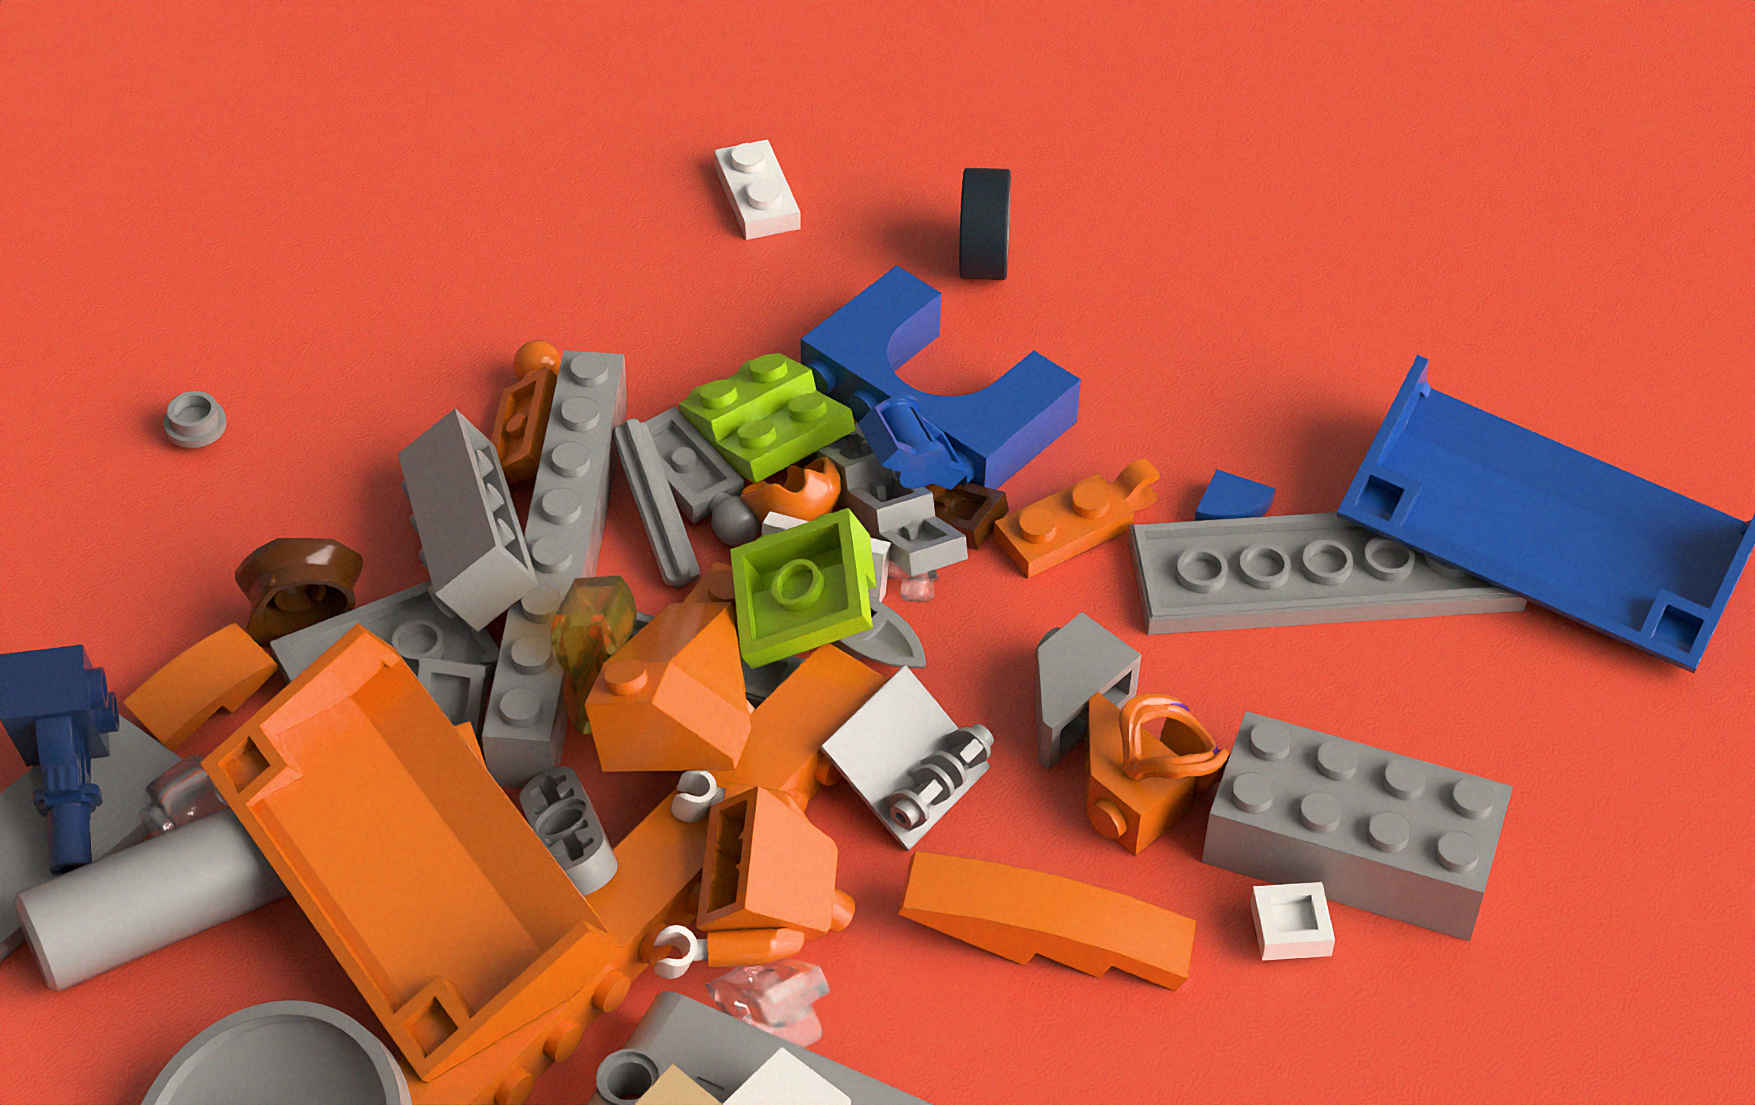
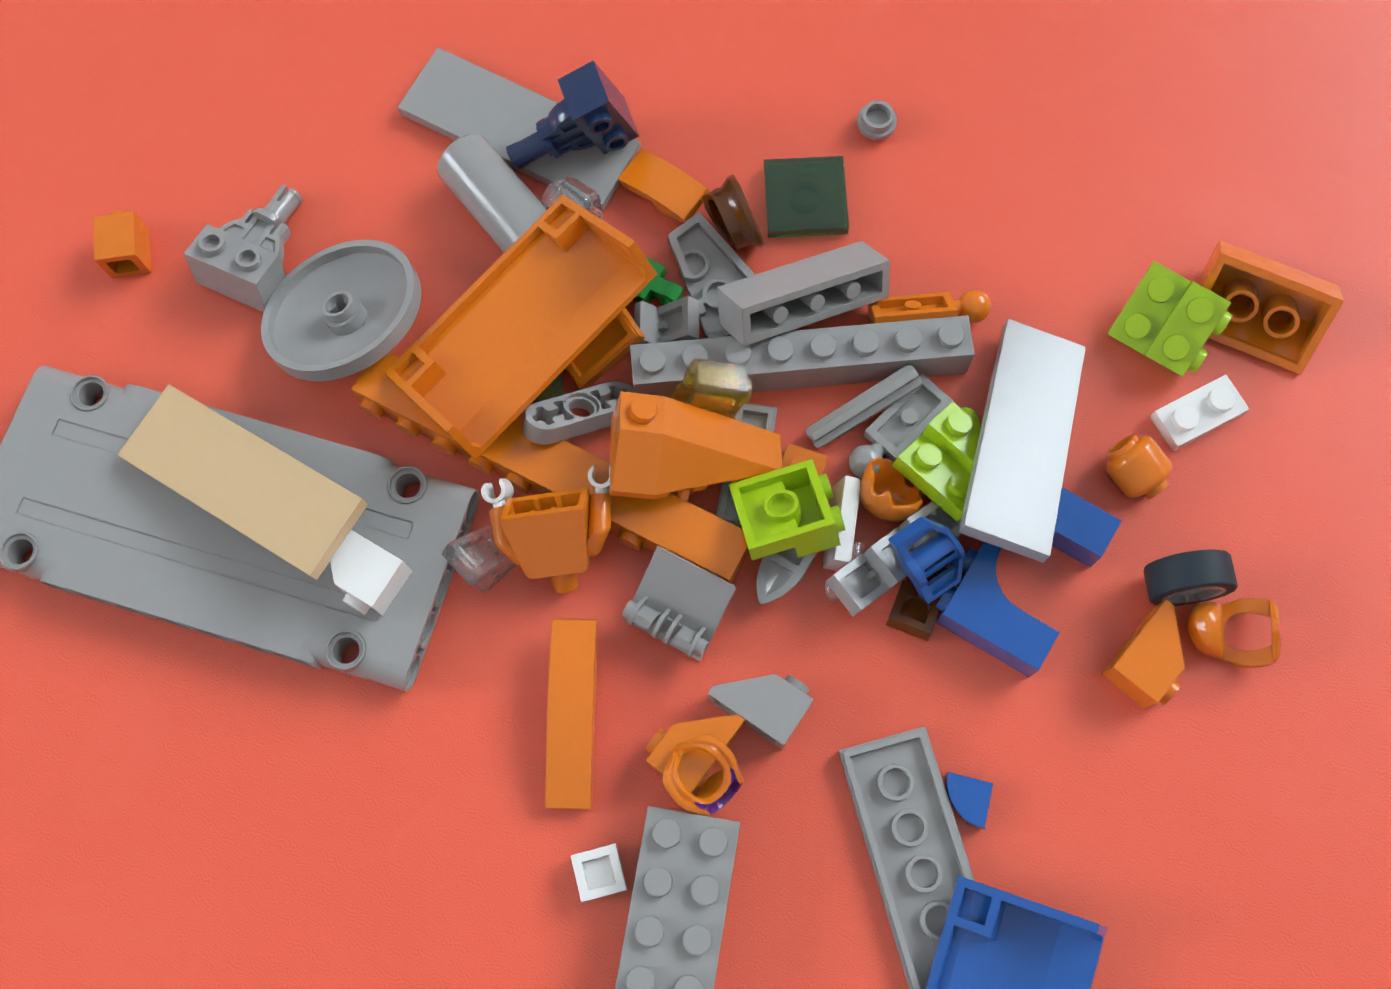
camera: 85 degrees right, 25 degrees up
orange plate [994,458,1160,579] -> none
none -> clear green tile [763,156,849,238]
none -> tile [959,319,1086,563]
none -> orange slope [1101,599,1185,709]
none -> orange head [1106,434,1172,499]
none -> lime plate [1107,261,1233,377]
none -> orange piece [1188,597,1281,668]
none -> orange slope [1198,239,1344,375]

